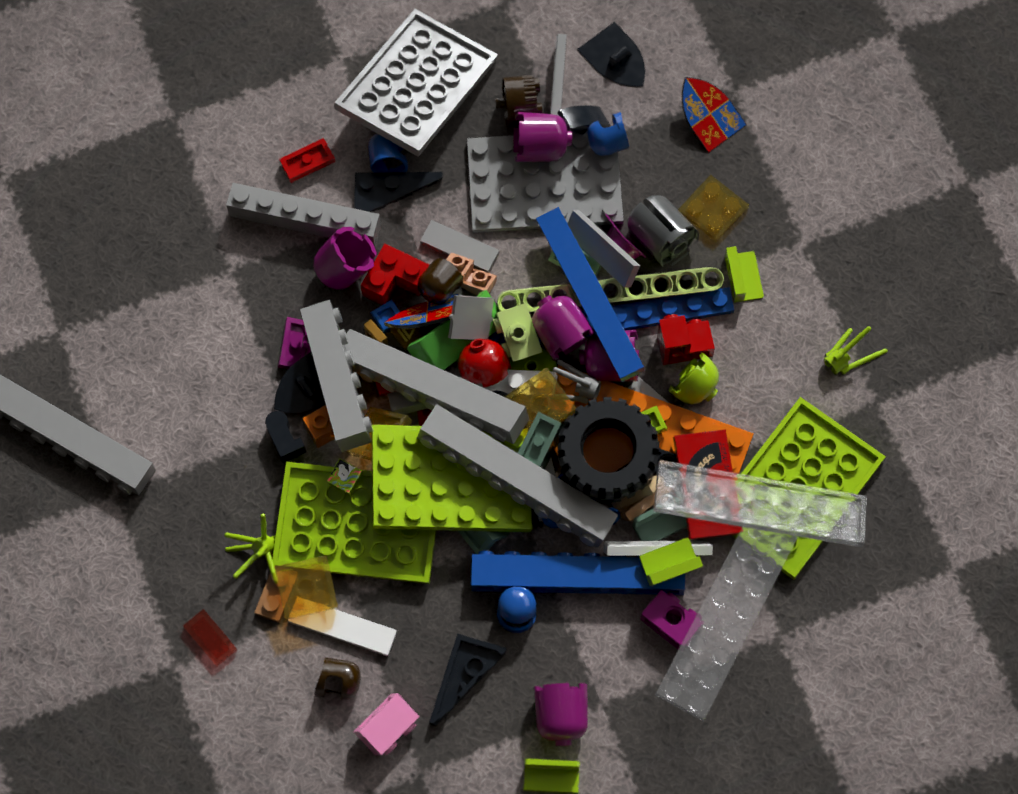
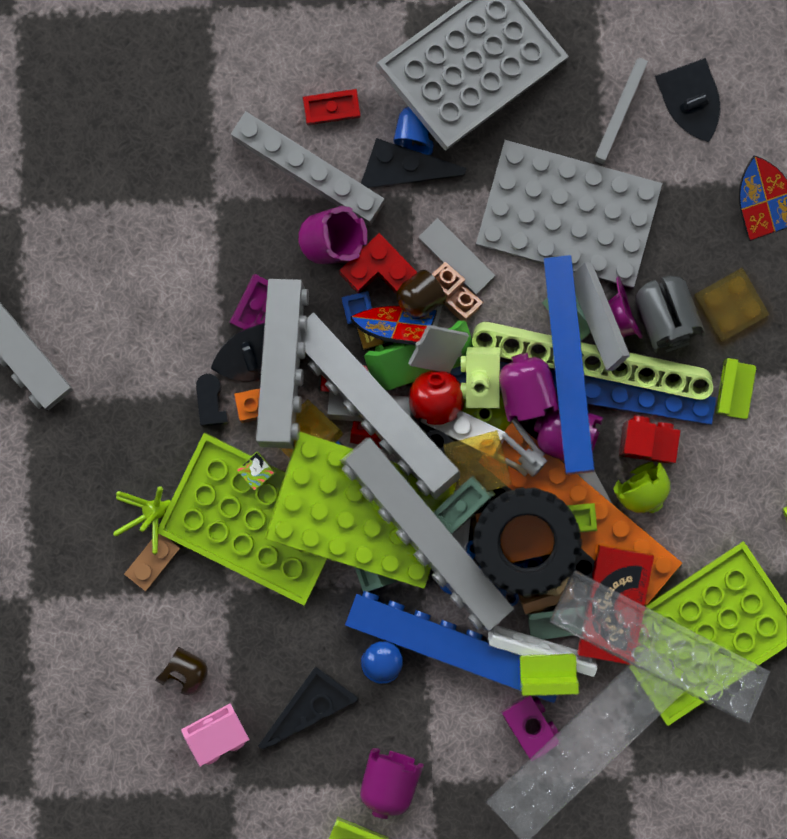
camera: 15 degrees right, 15 degrees up
clear red tile [183,609,237,667] -> none
clear yellow plate [274,555,338,620] -> none
white tile [288,596,397,656] -> none
pearl gold tile [364,319,388,345] -> none
dark brown piece [495,75,543,128] -> none
magenta cylinder [513,112,572,162] -> none
black slope [557,105,611,135] -> none
blue helmet [587,112,629,156] -> none

